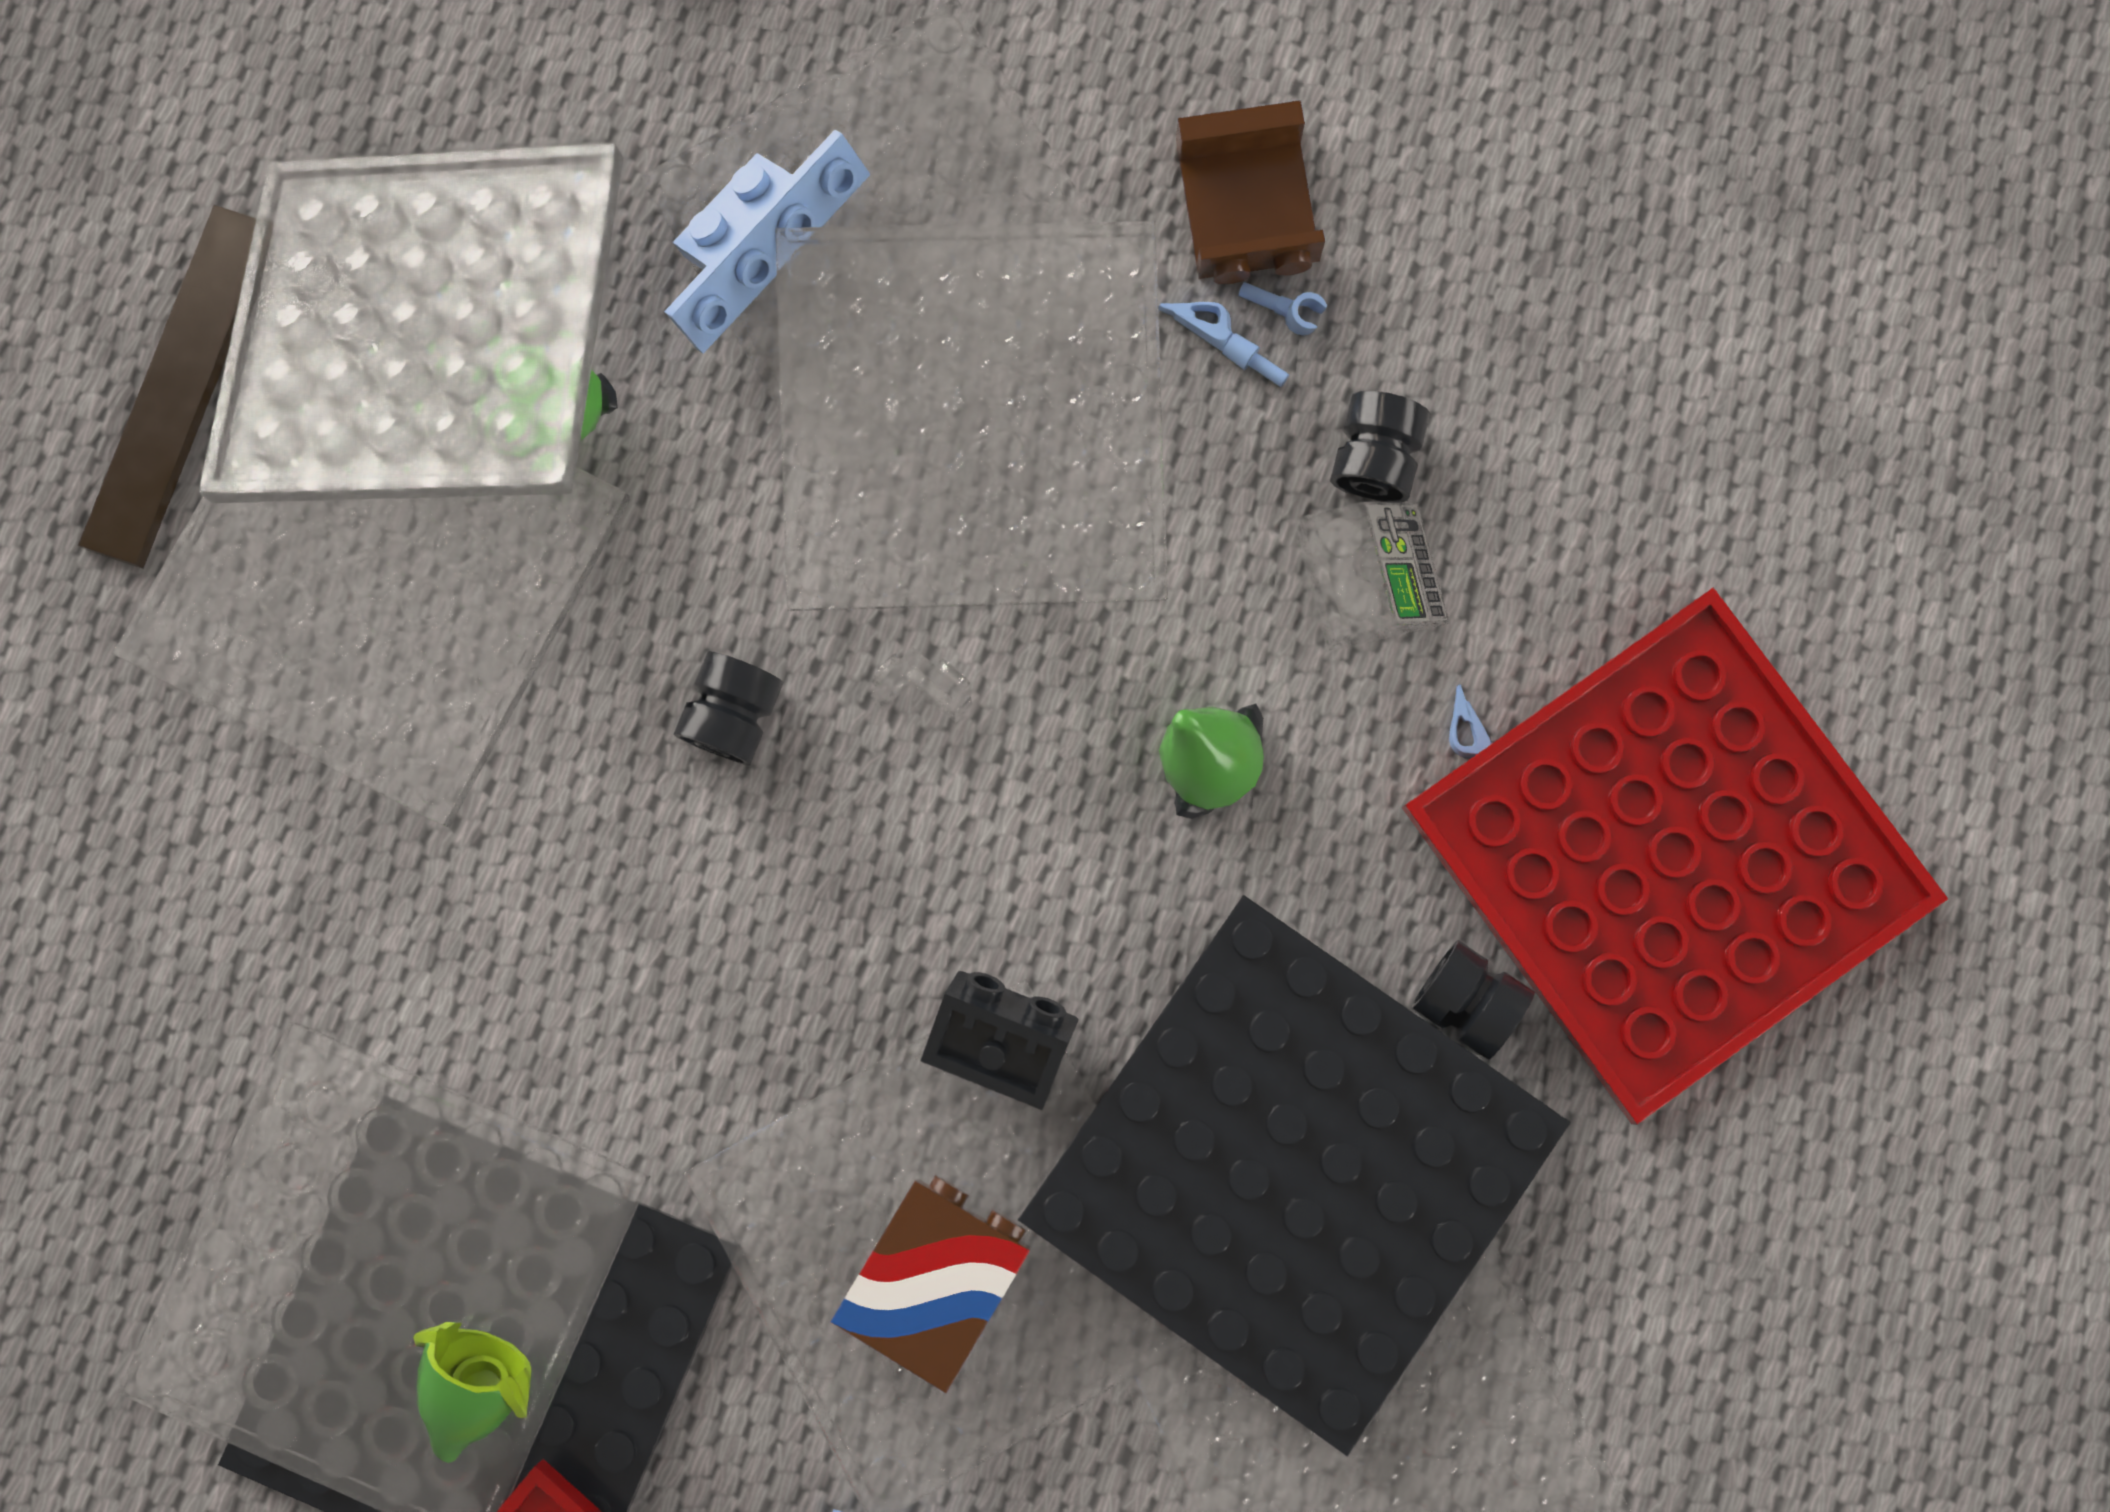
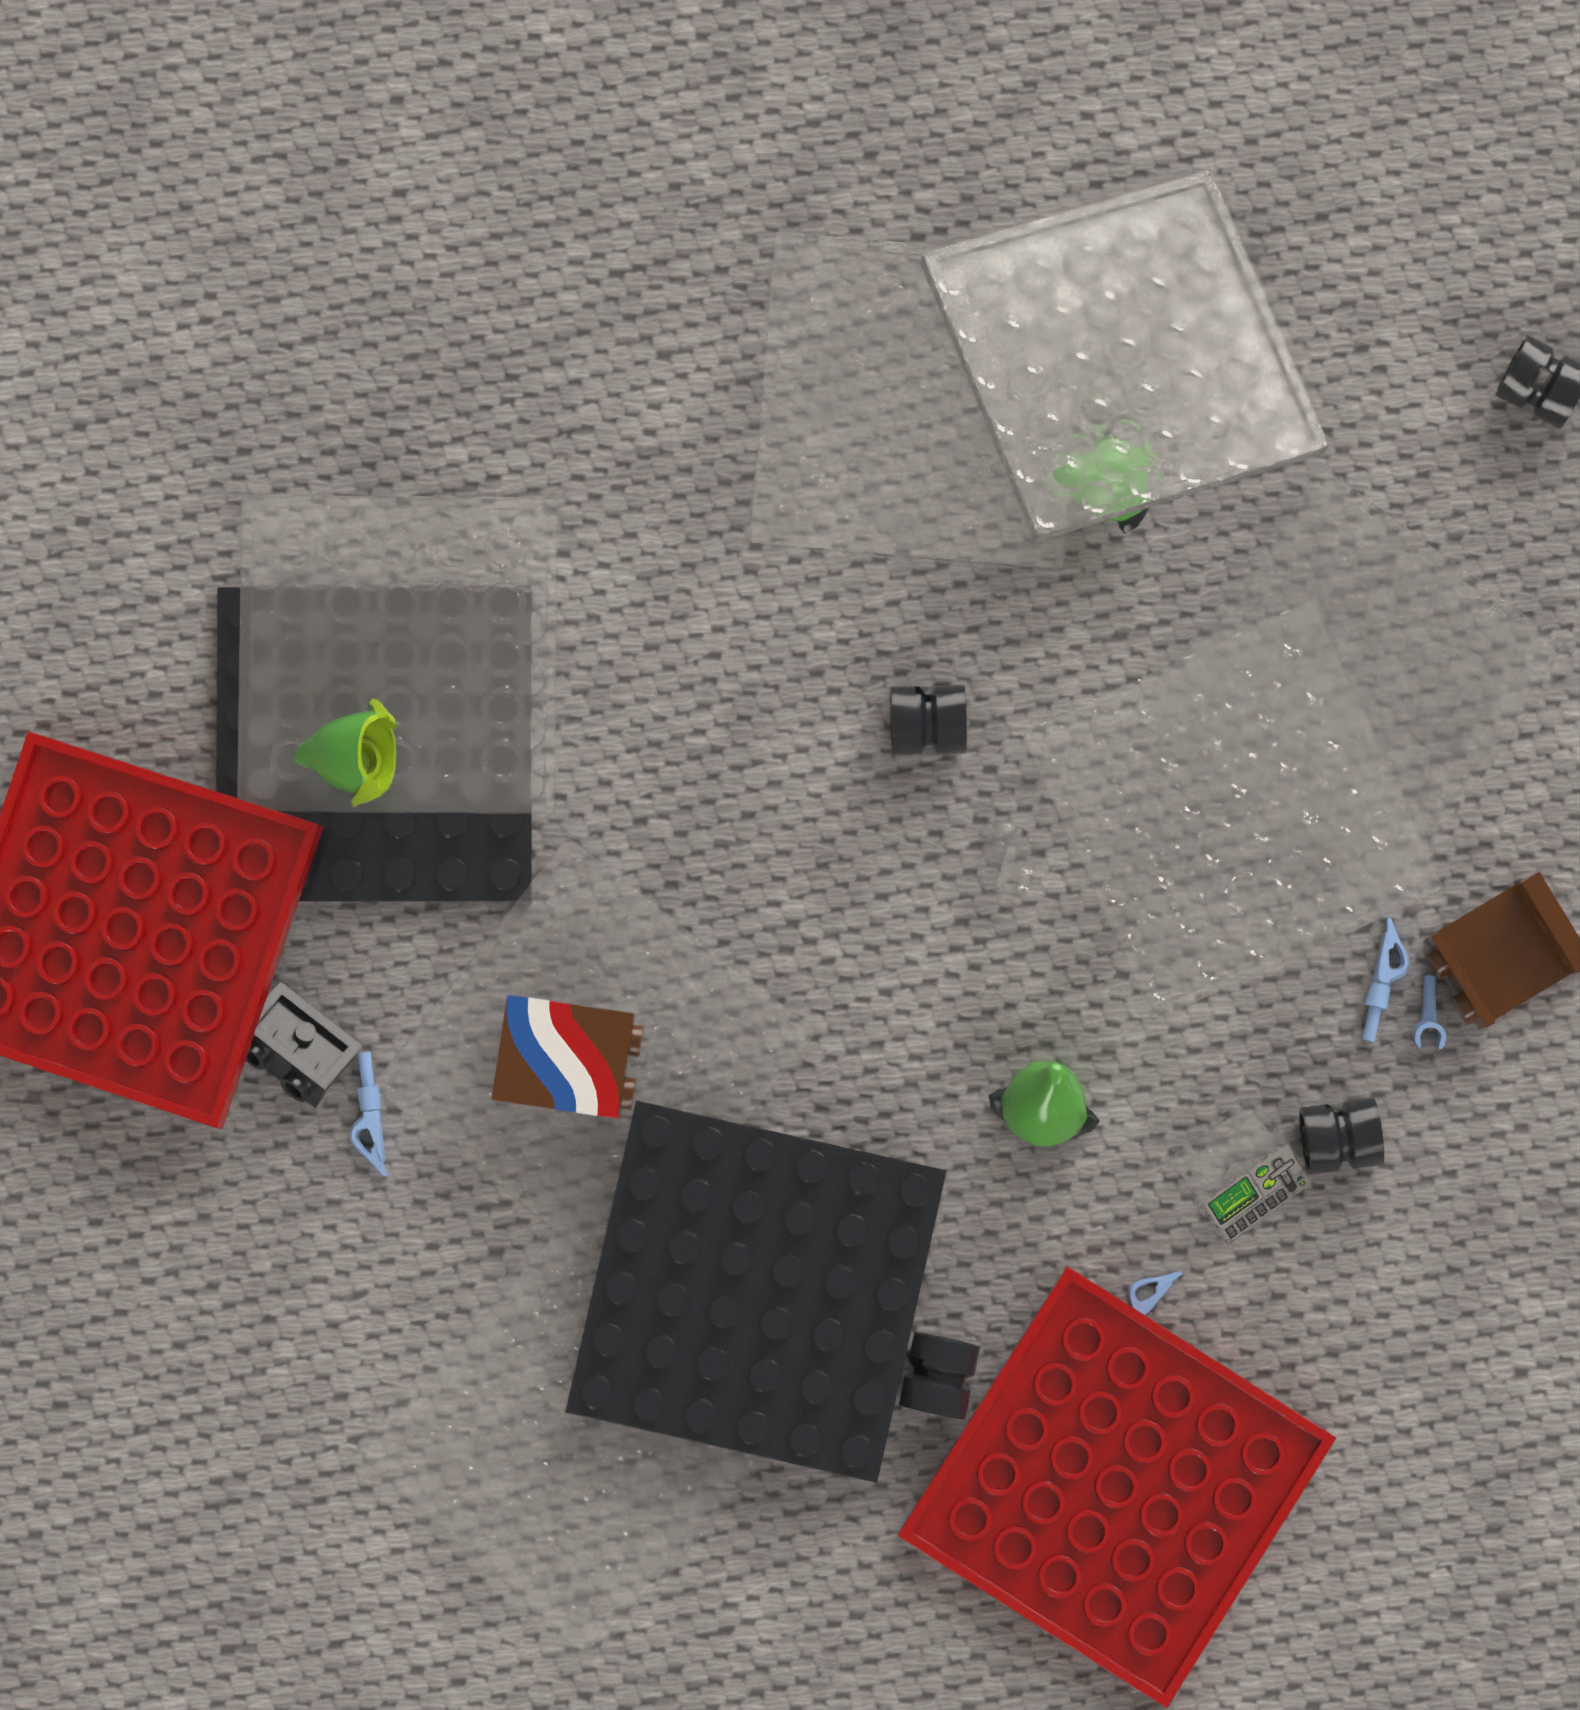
camera: 60 degrees right, 5 degrees up
dark brown tile [78,205,277,569] -> none
light blue bracket [664,130,871,354] -> none
black bracket [920,971,1079,1111] -> none

